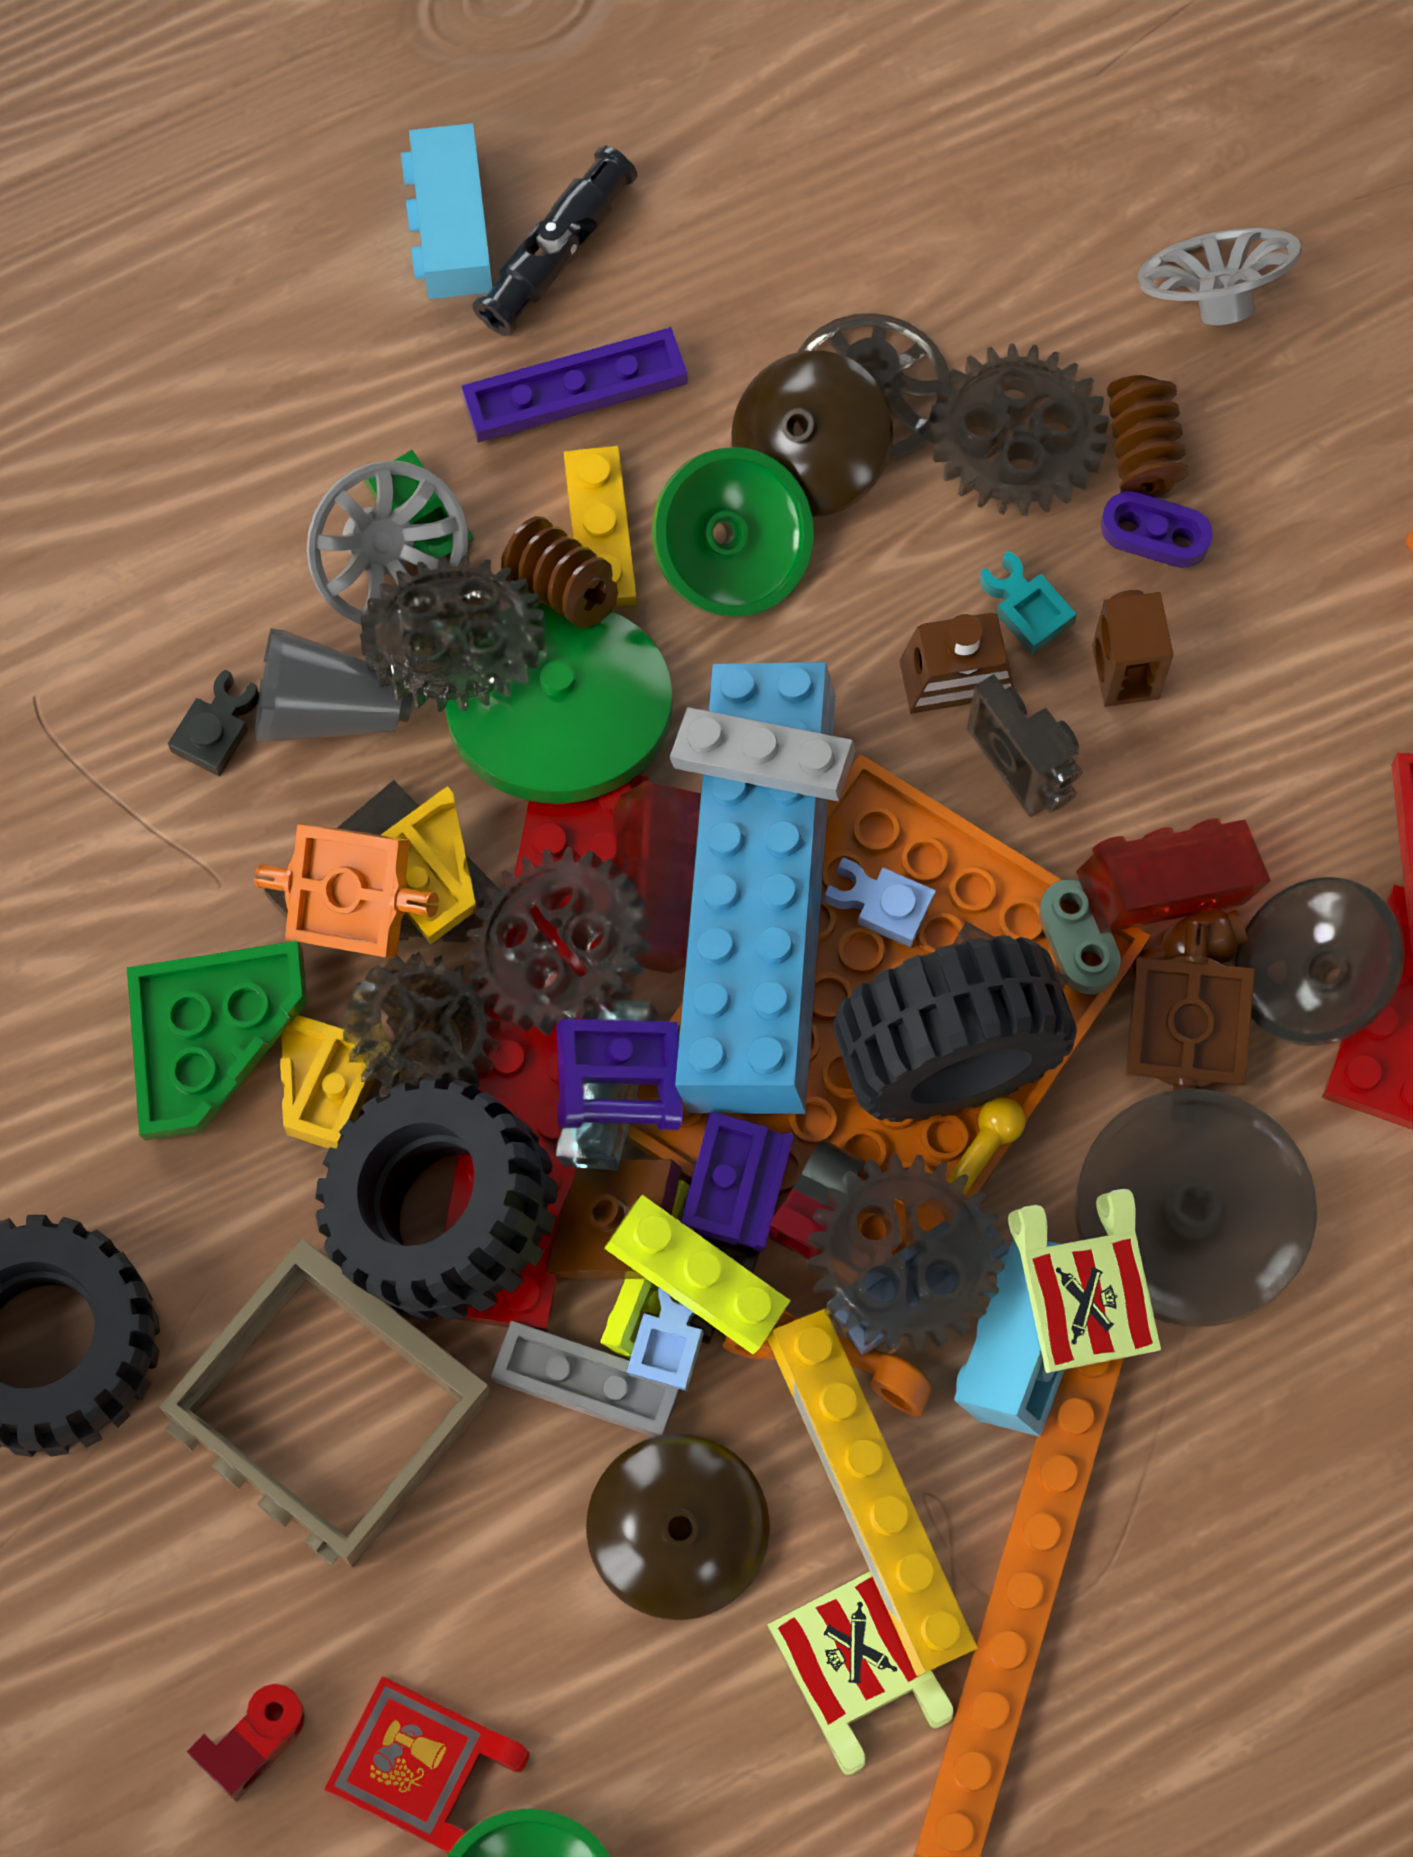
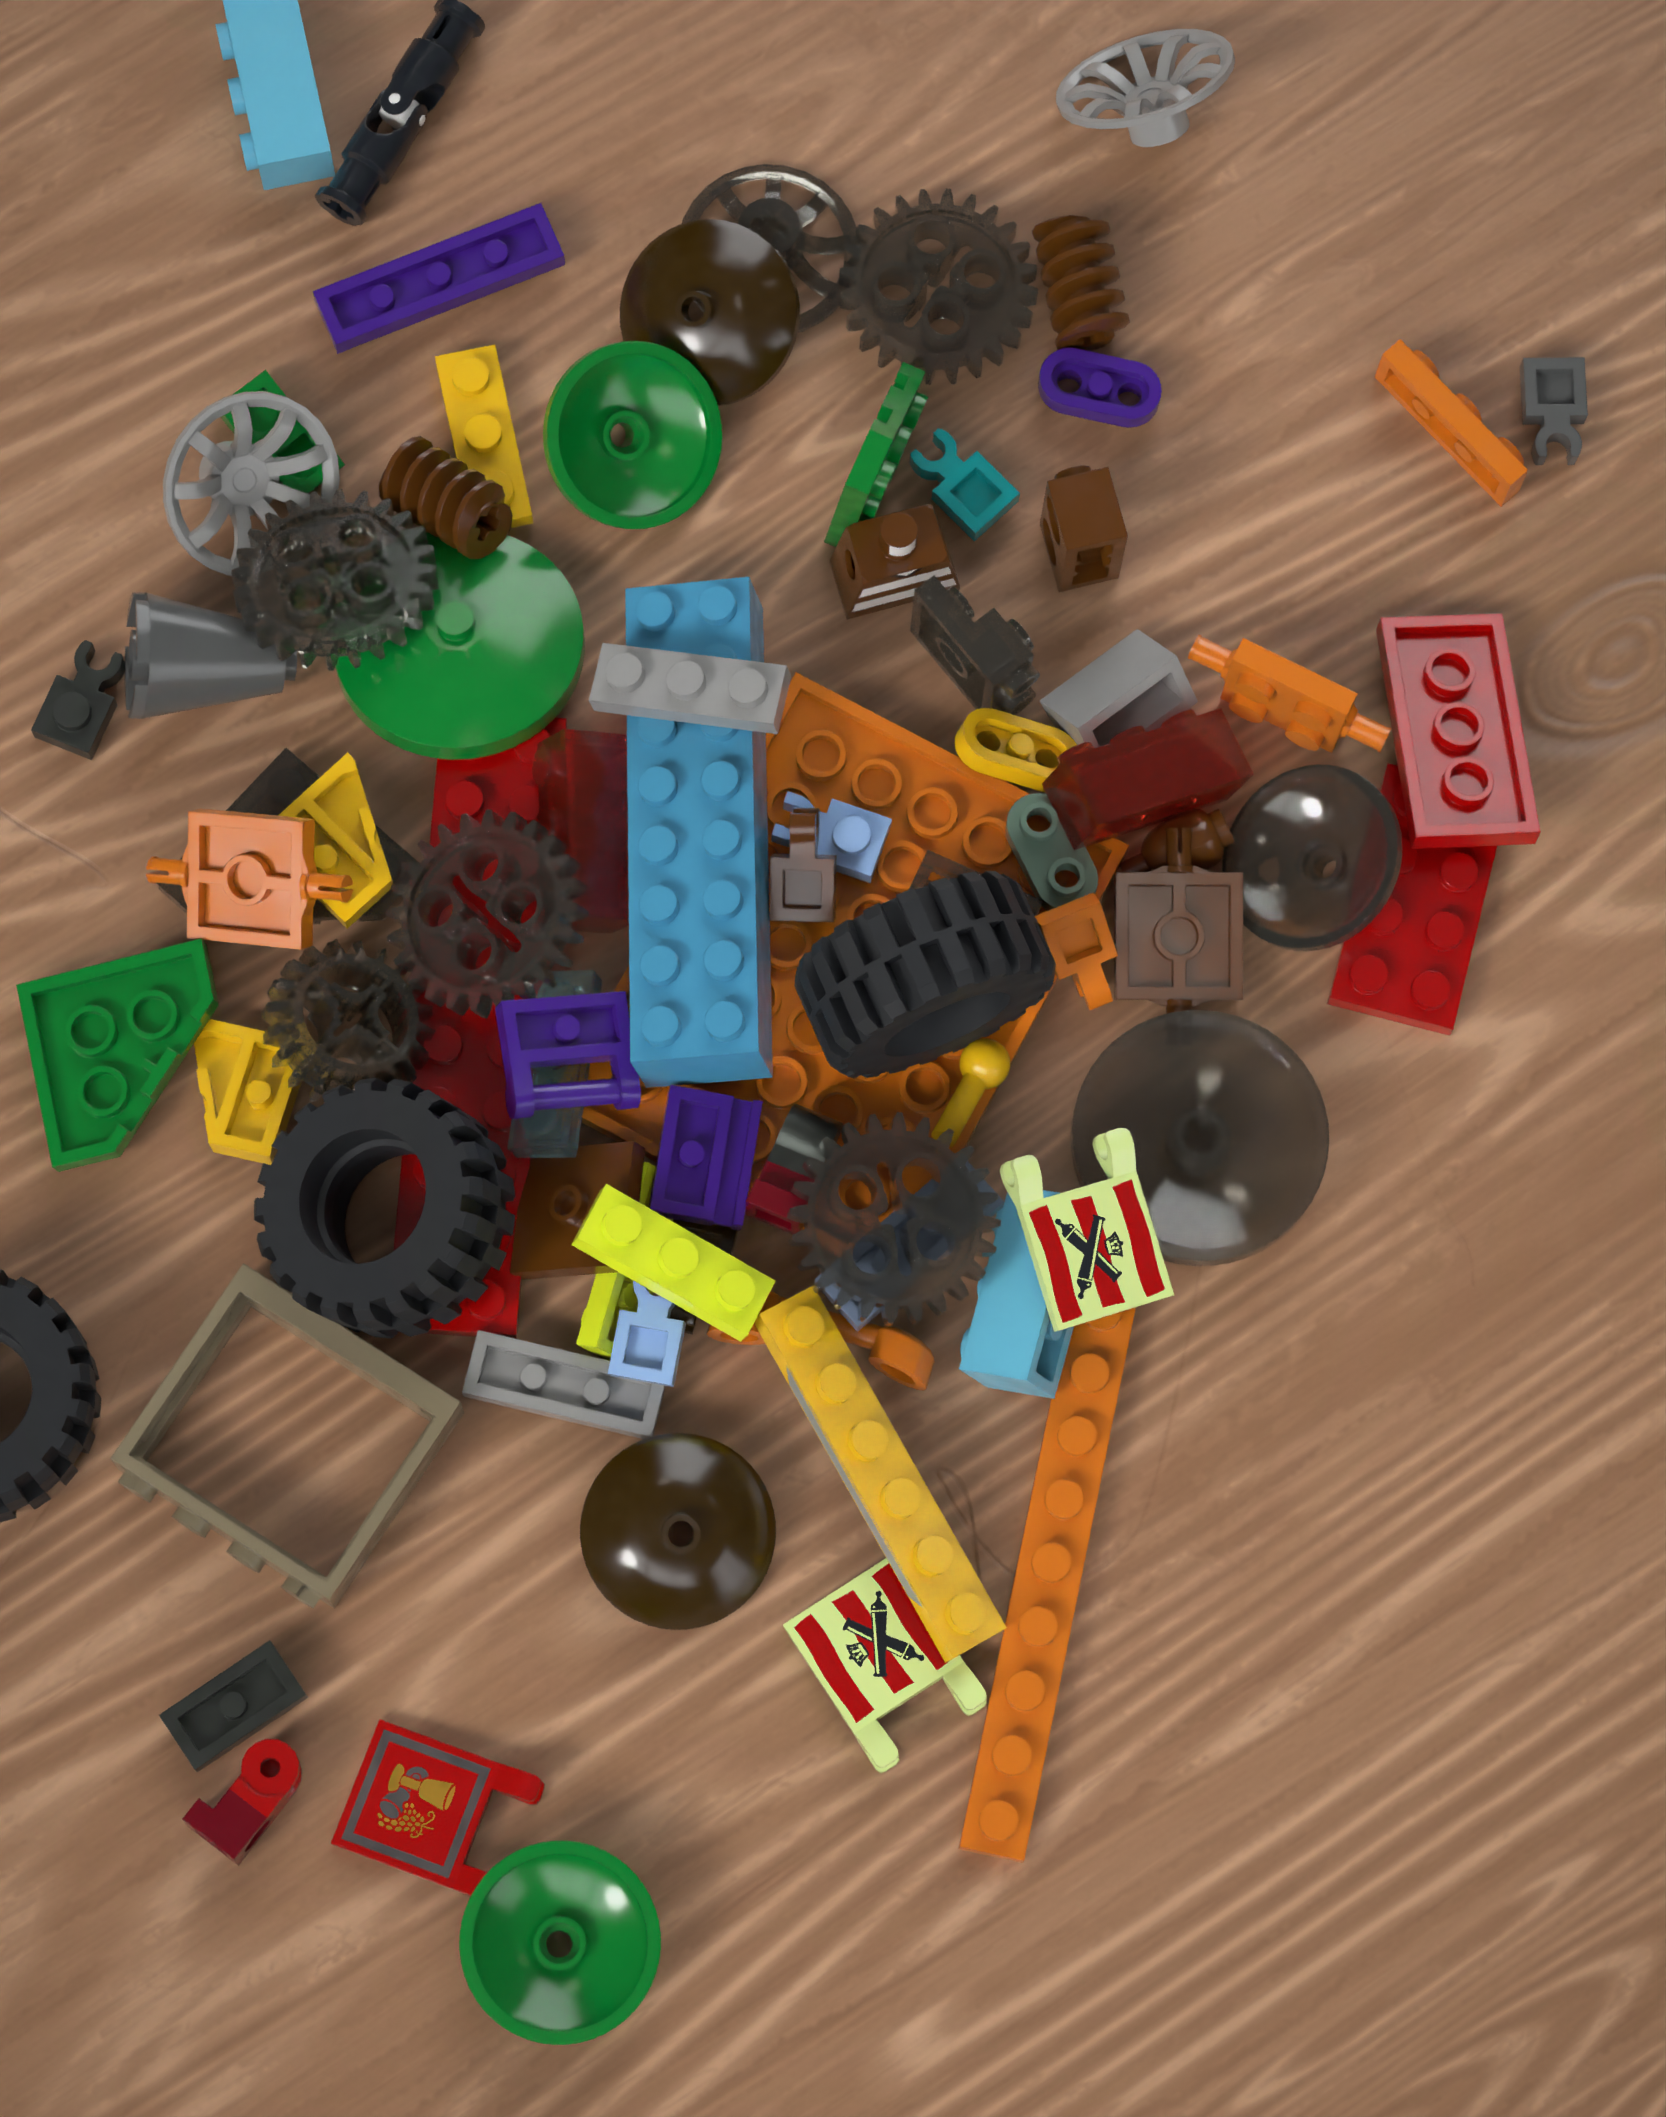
camera: 10 degrees left, 5 degrees up
none -> pearl dark grey plate [159,1640,308,1772]
none -> plate [770,807,837,922]
none -> green plate [824,362,928,547]
none -> yellow plate [954,708,1081,793]
none -> orange plate [1035,893,1118,1010]
none -> light grey brick [1040,629,1198,774]
none -> orange plate [1187,634,1392,753]

